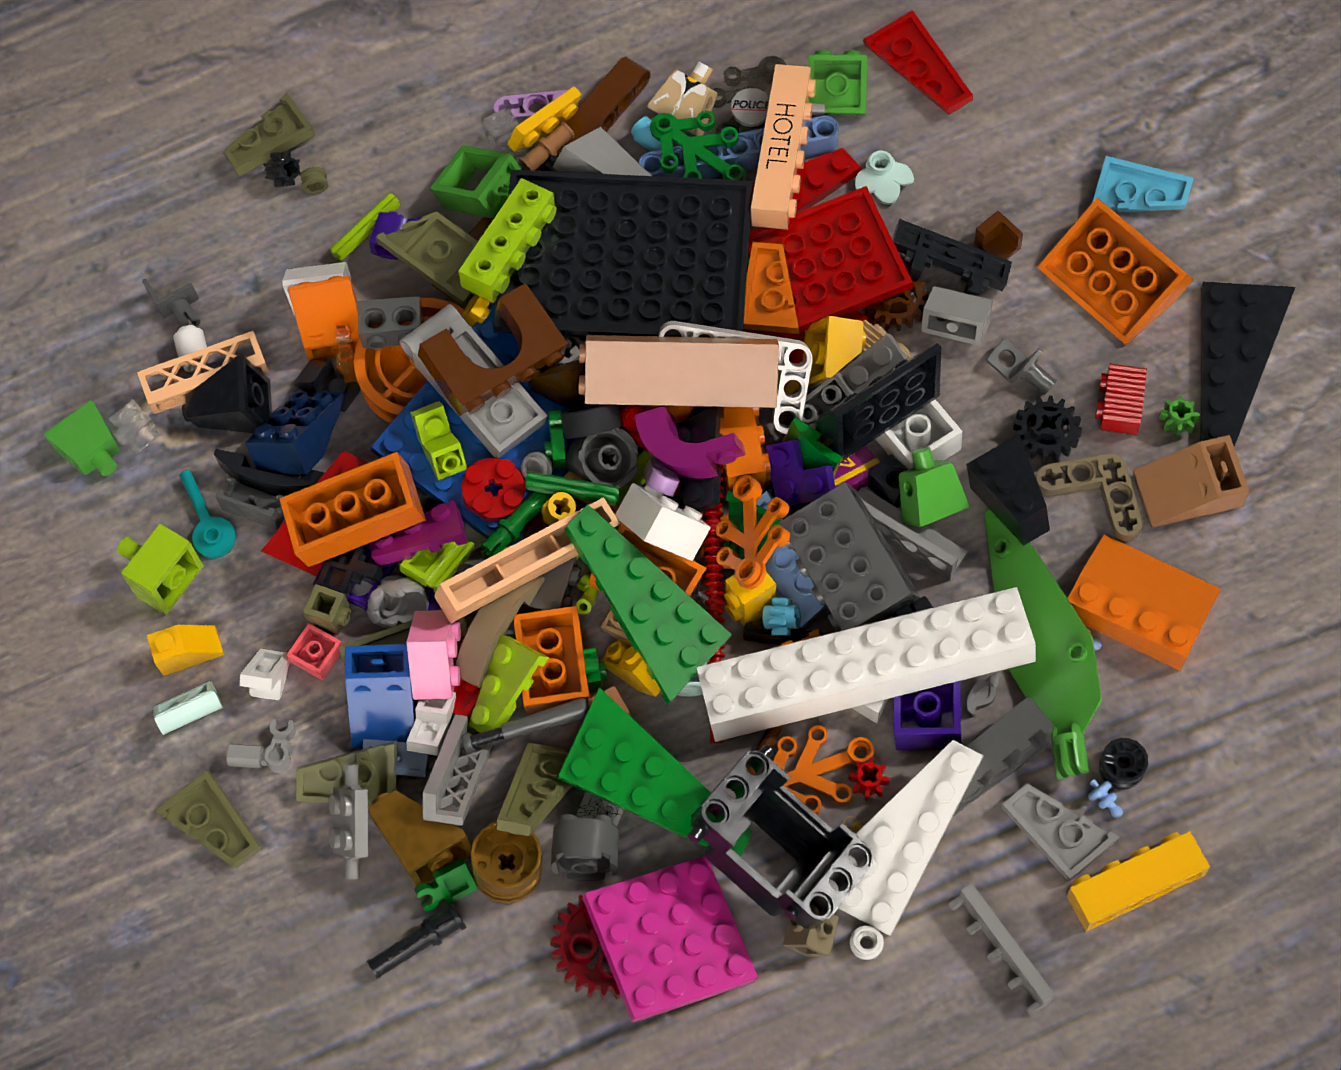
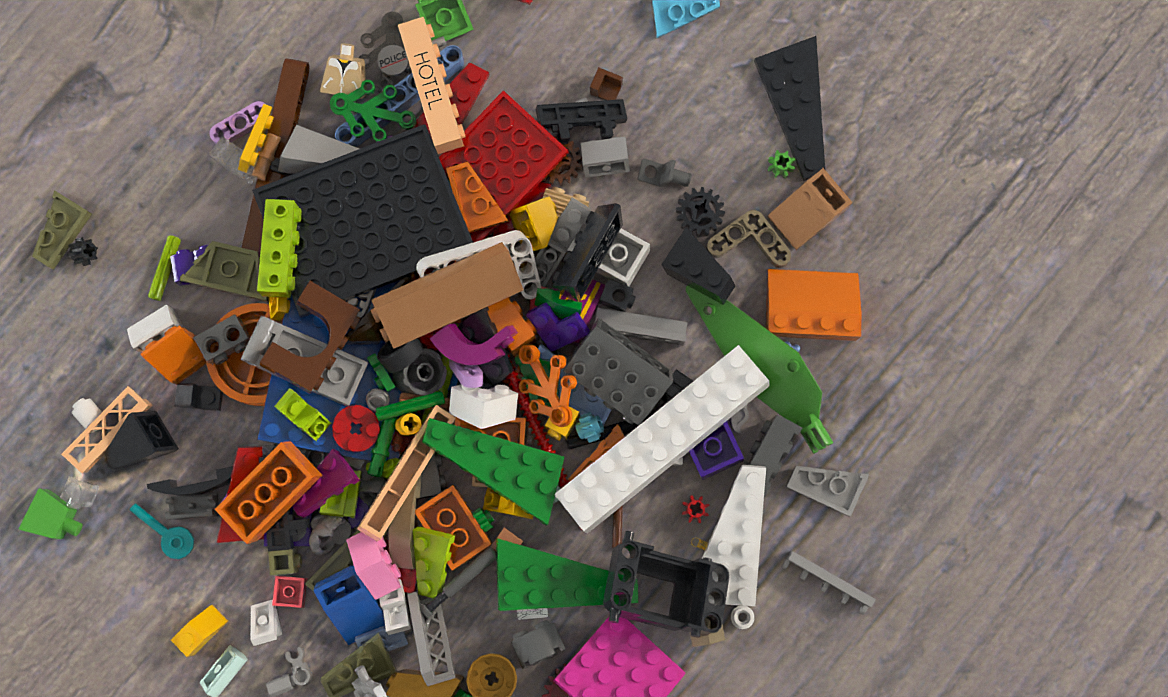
camera: 30 degrees left, 15 degrees up
lime brick [117,523,204,615] -> none
dark grey bracket [142,278,200,328] -> none
dark blue slope [245,390,345,475] -> none
olive bush [300,167,328,194] -> none
clear orange plate [335,324,357,383] -> none
bright green window [430,145,522,218] -> none
olive wing [496,742,572,836] -> none
lime arm [576,574,598,615] -> none
medium azure cone [630,116,661,151] -> none
orange plant [773,725,874,815] -> none
light aqua plate [855,150,914,205] -> none
bright green torso [899,447,969,527] -> none
orange slope [1037,198,1194,345] -> none
yellow brick [1067,831,1210,932] -> none
light blue hair [1088,779,1123,818] -> none
red brick [1095,363,1147,435] -> none
black wheel [1099,738,1148,790] -> none

